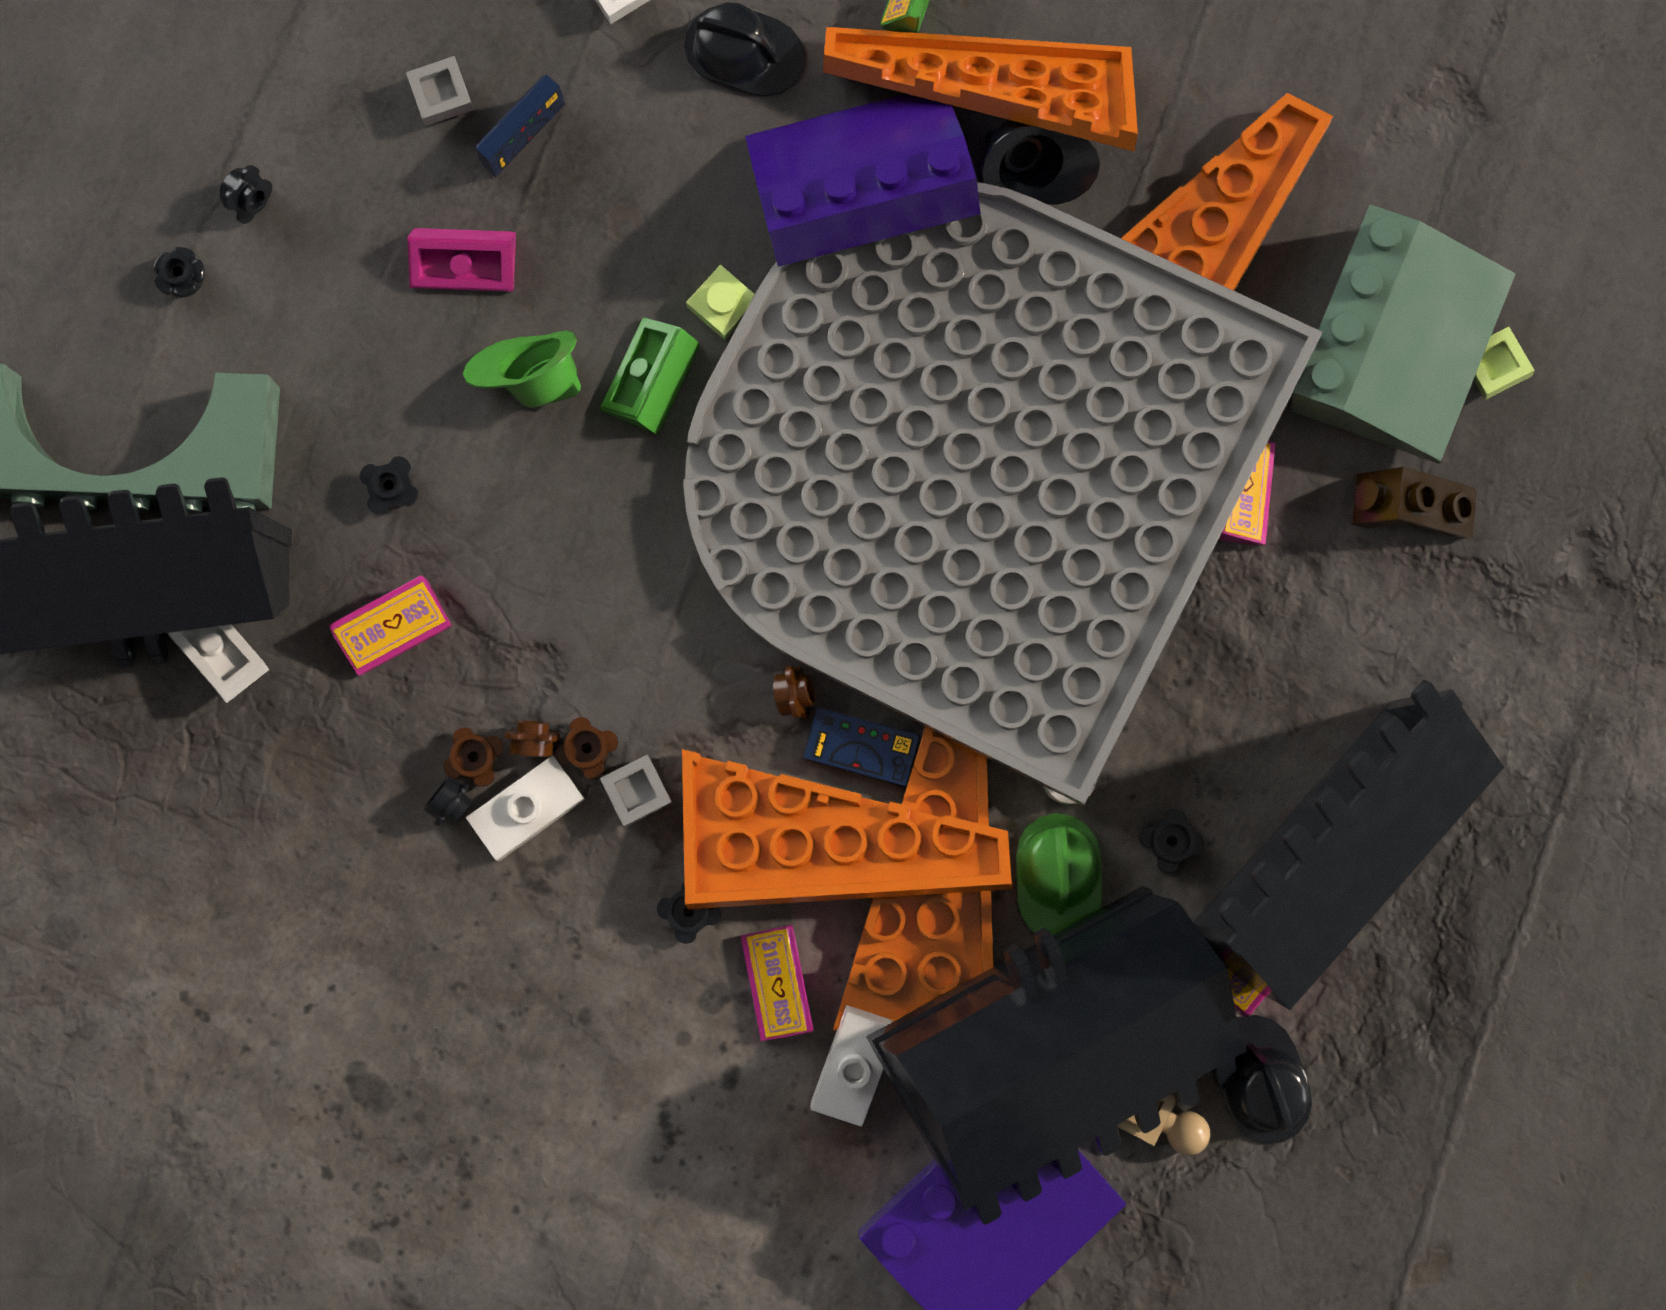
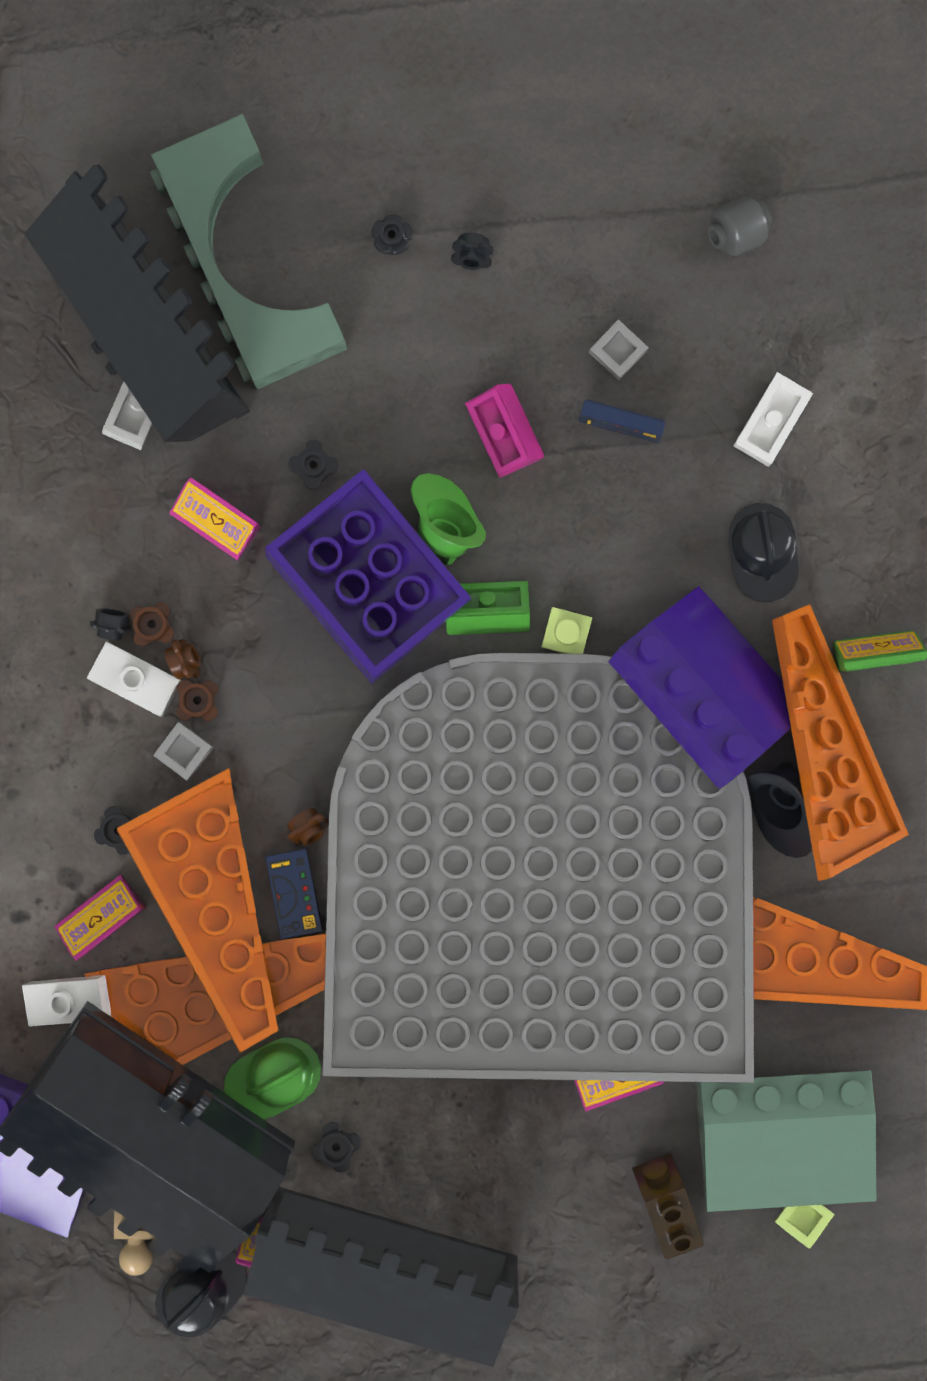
camera: 65 degrees right, 5 degrees up
none -> dark purple slope [265,469,471,684]

